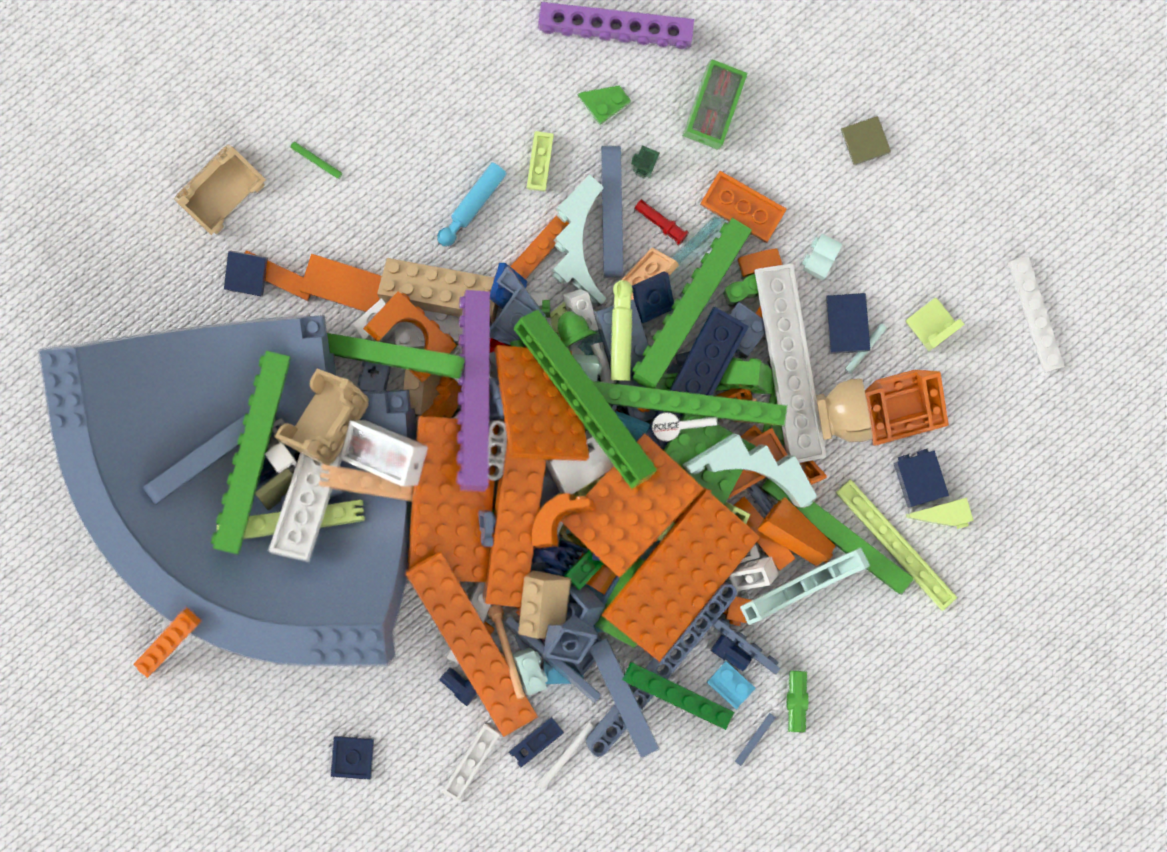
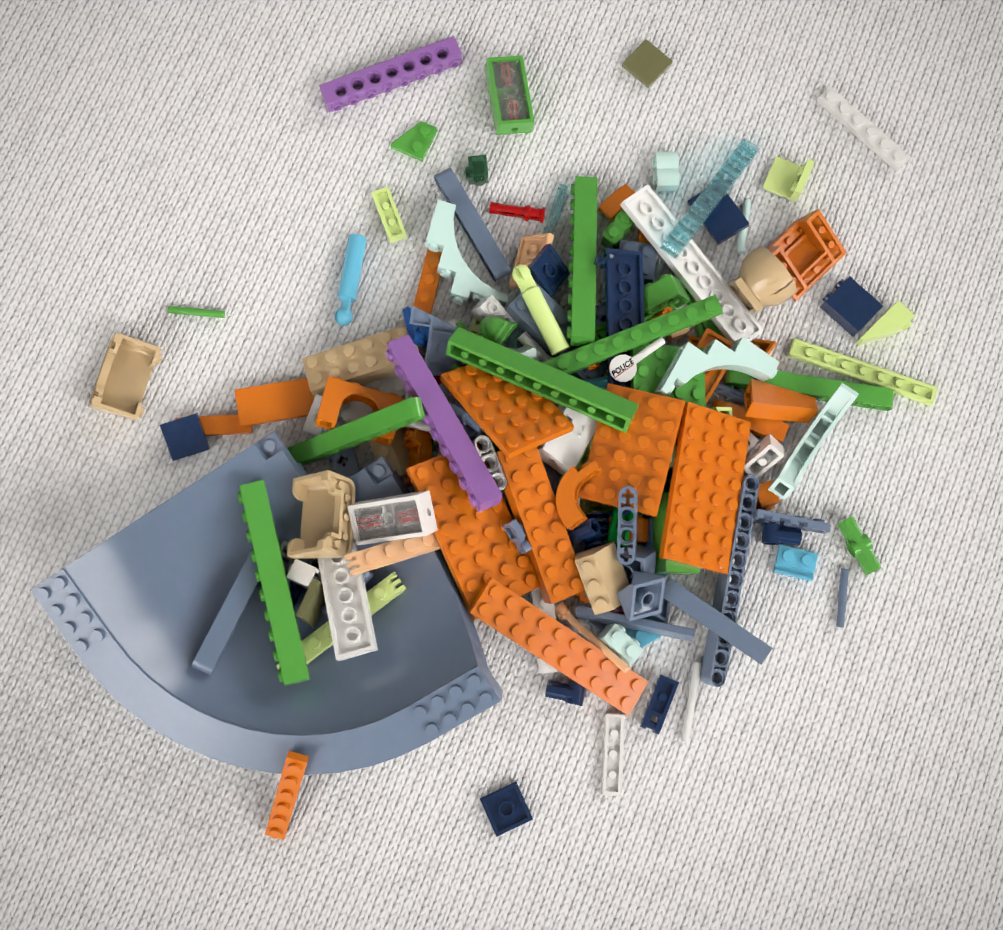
camera: 30 degrees left, 5 degrees down
green plate [622,662,735,730] -> none
orange plate [700,171,787,243] -> none
none -> dark blue hand [594,254,614,269]
none -> sand blue beam [617,486,638,565]
none -> clear light blue beam [660,138,760,259]

